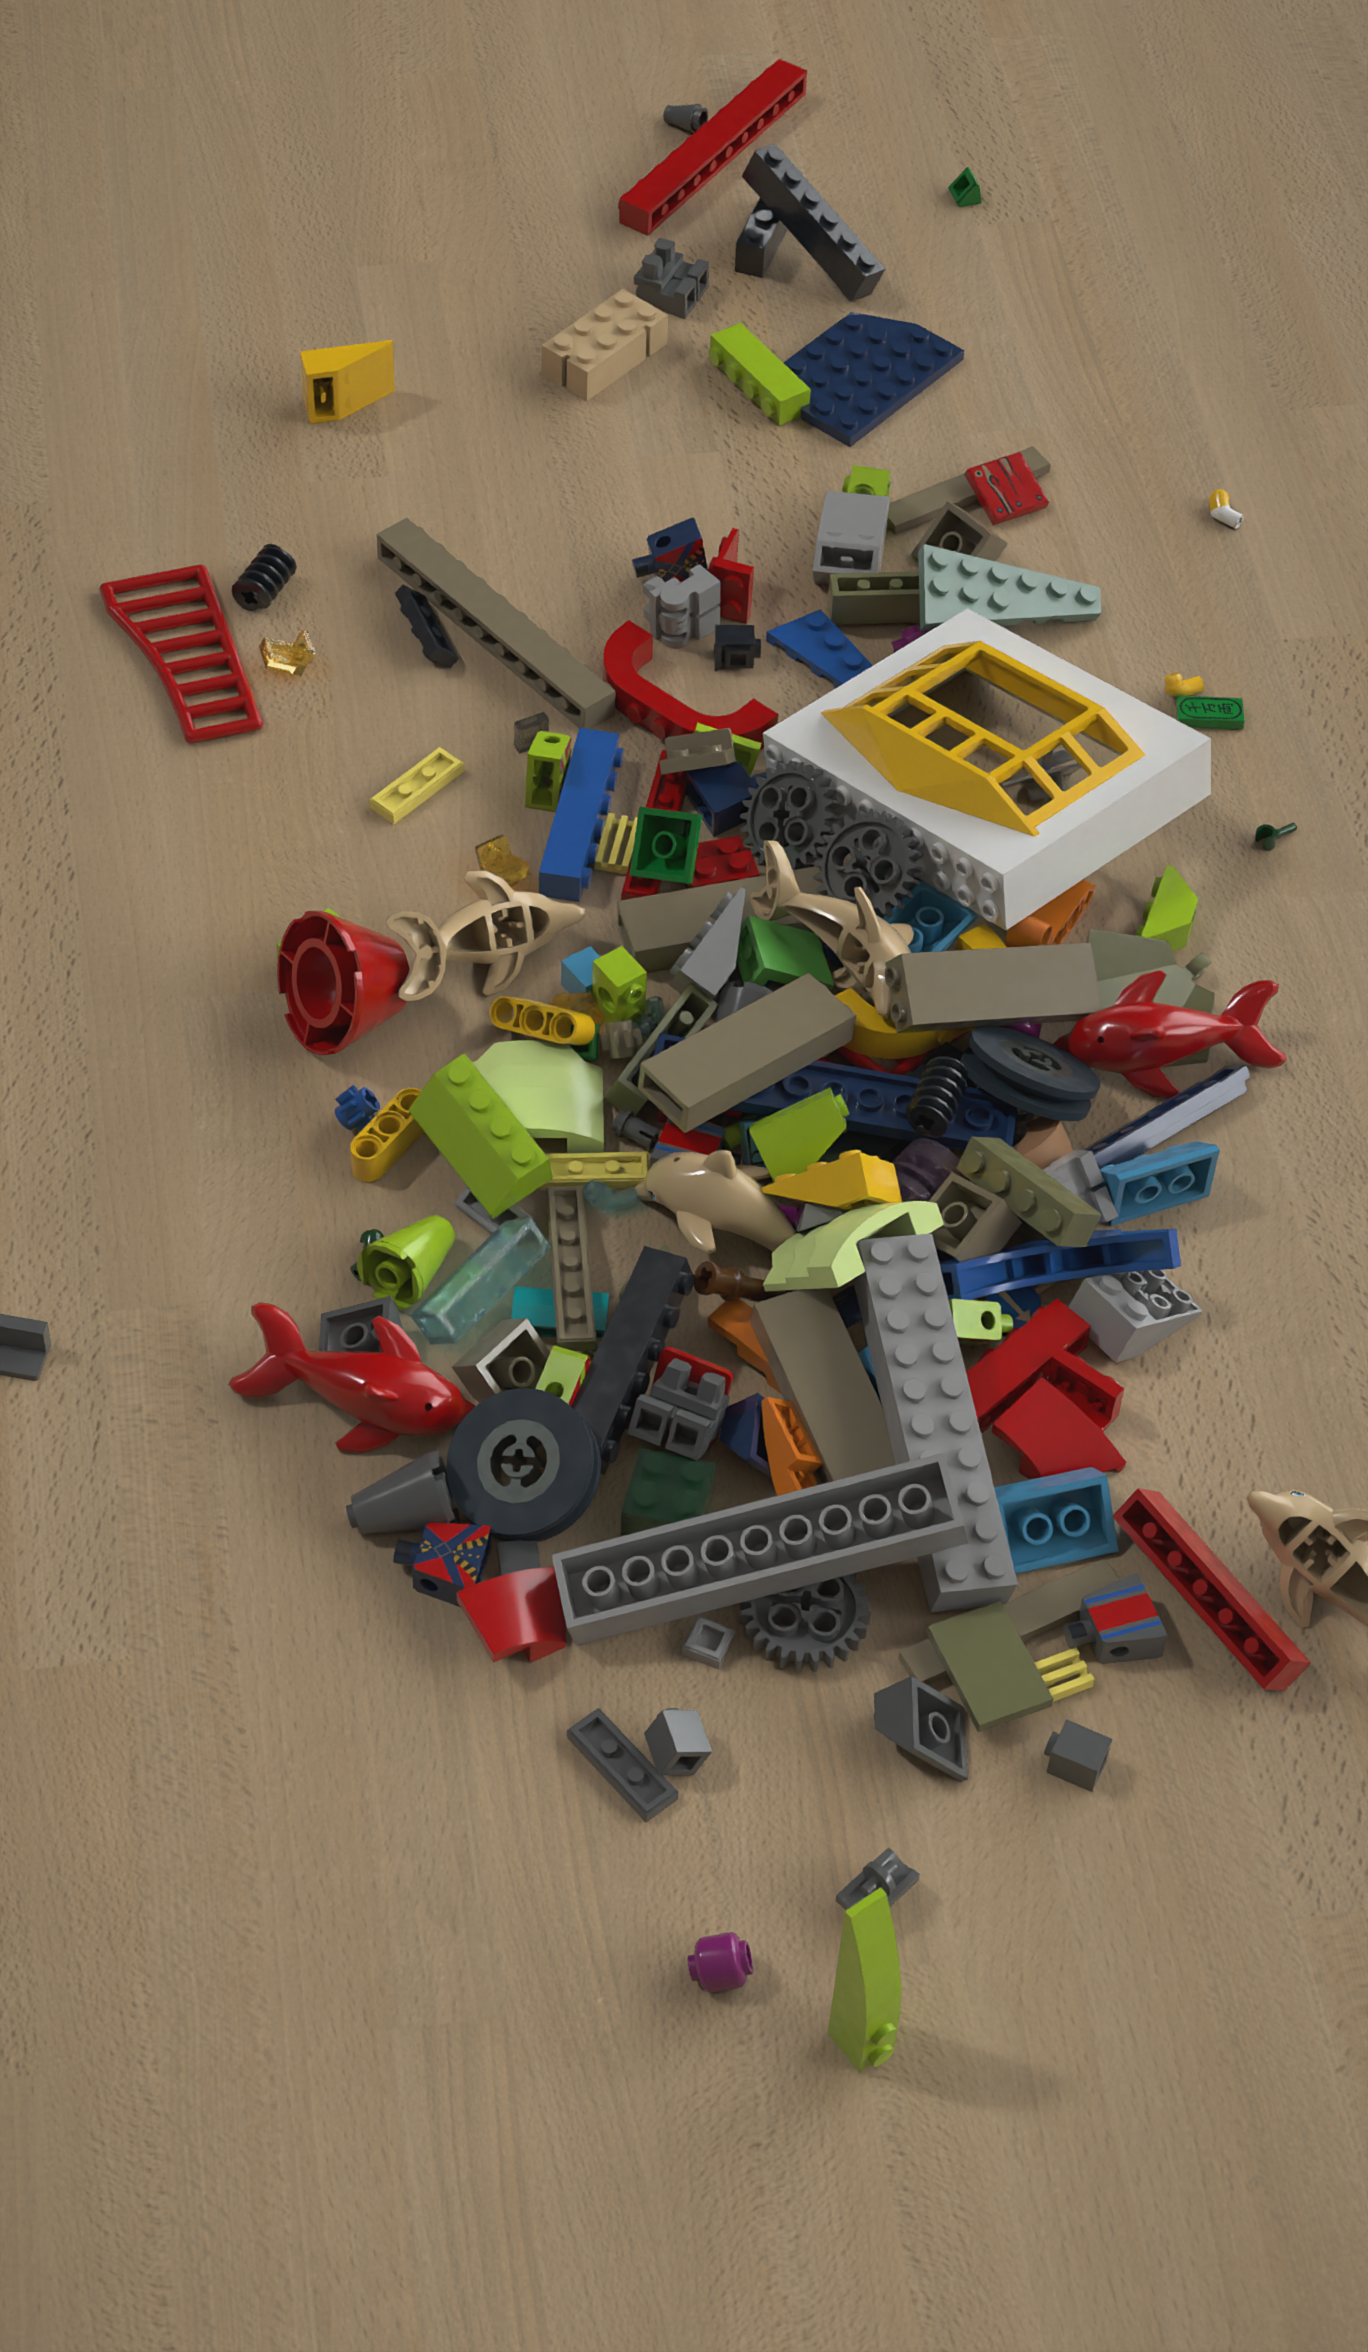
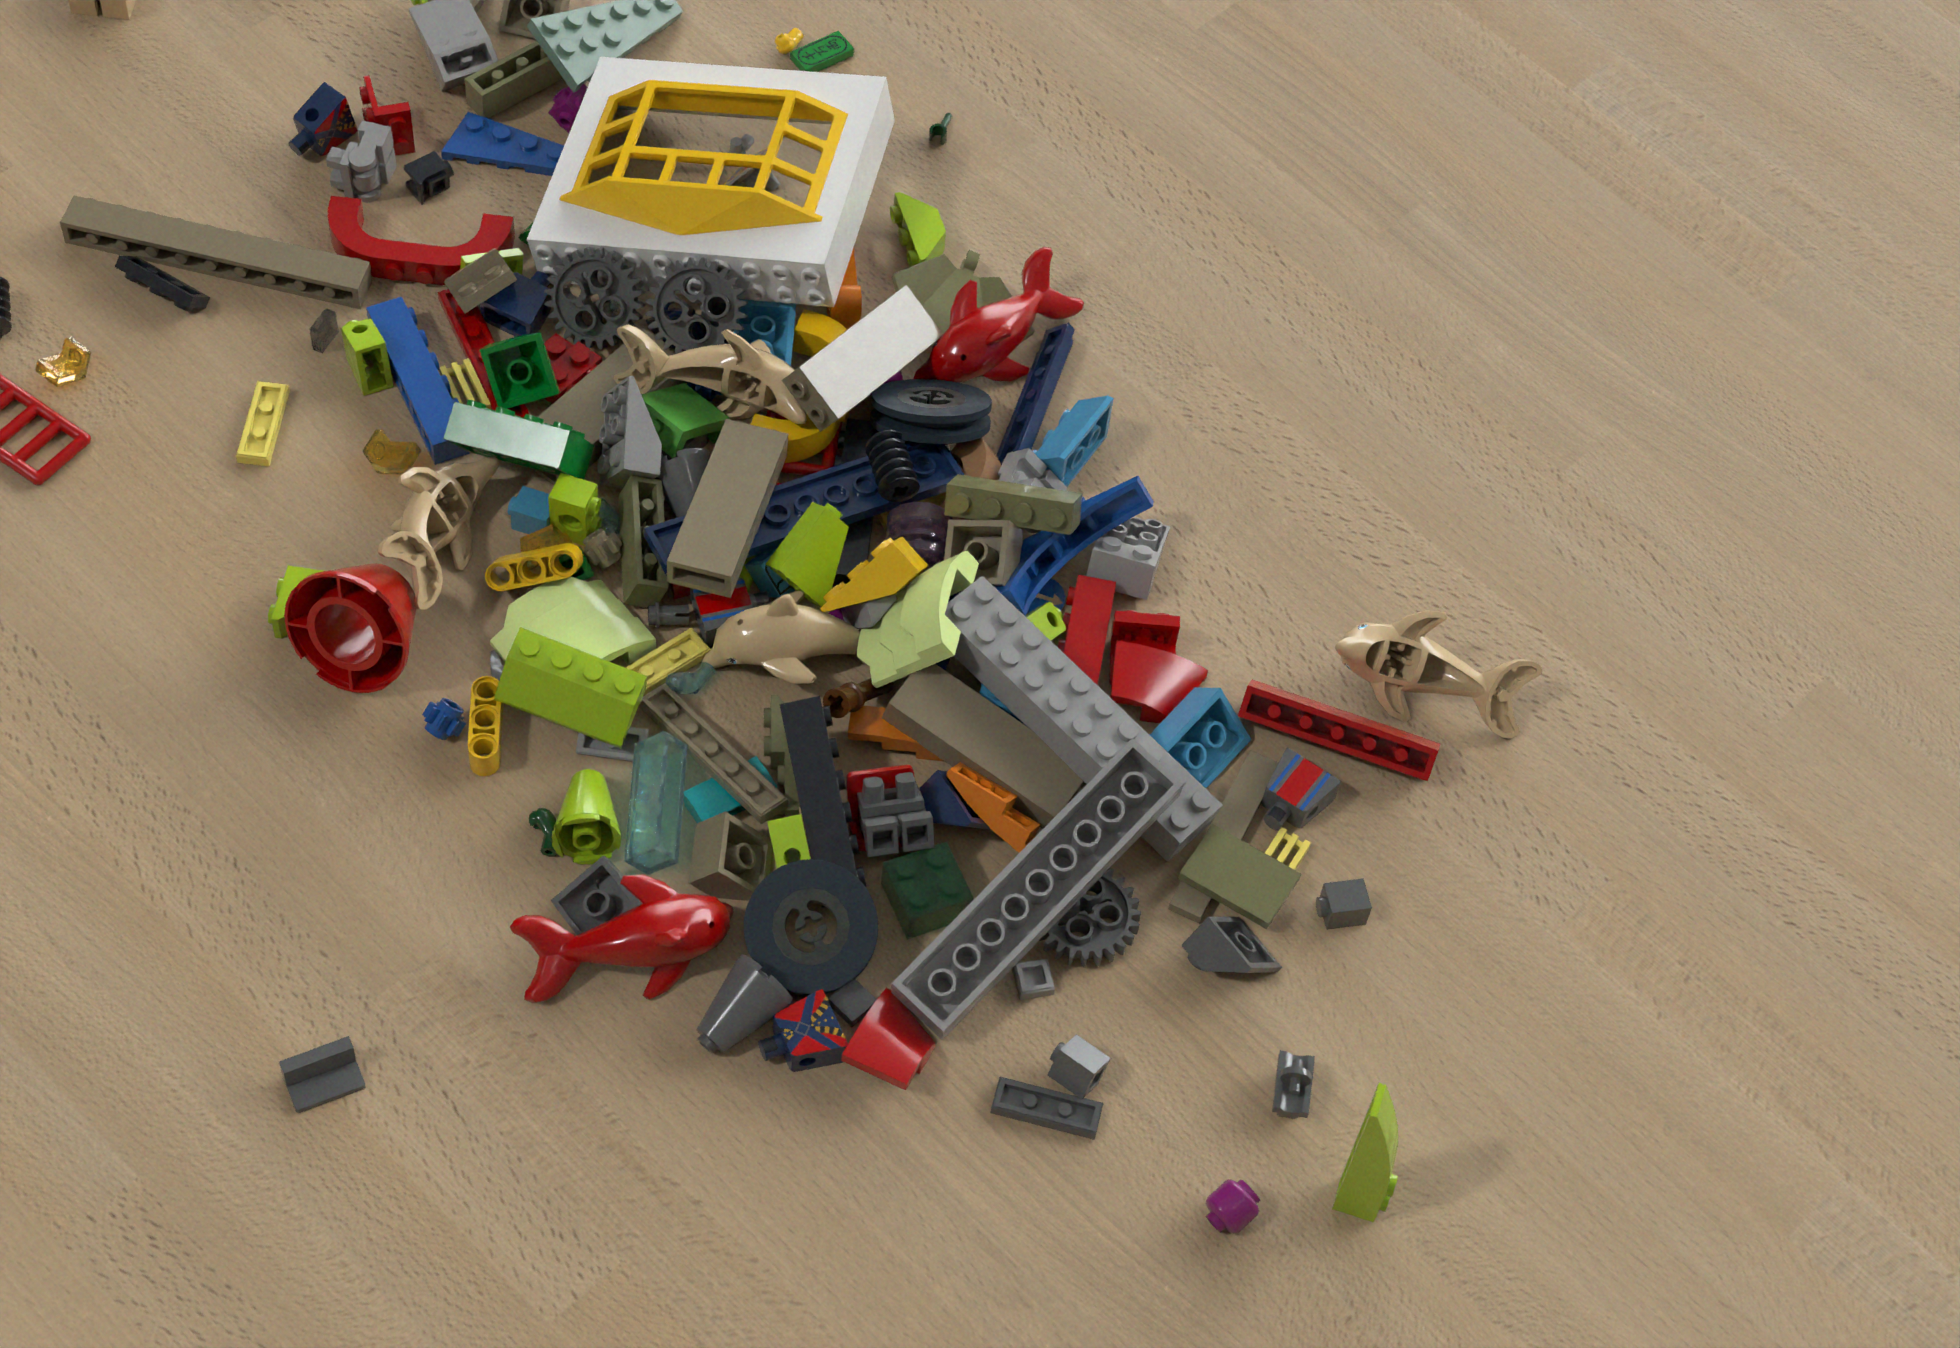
camera: 40 degrees left, 5 degrees up
none -> brick [443,400,594,480]

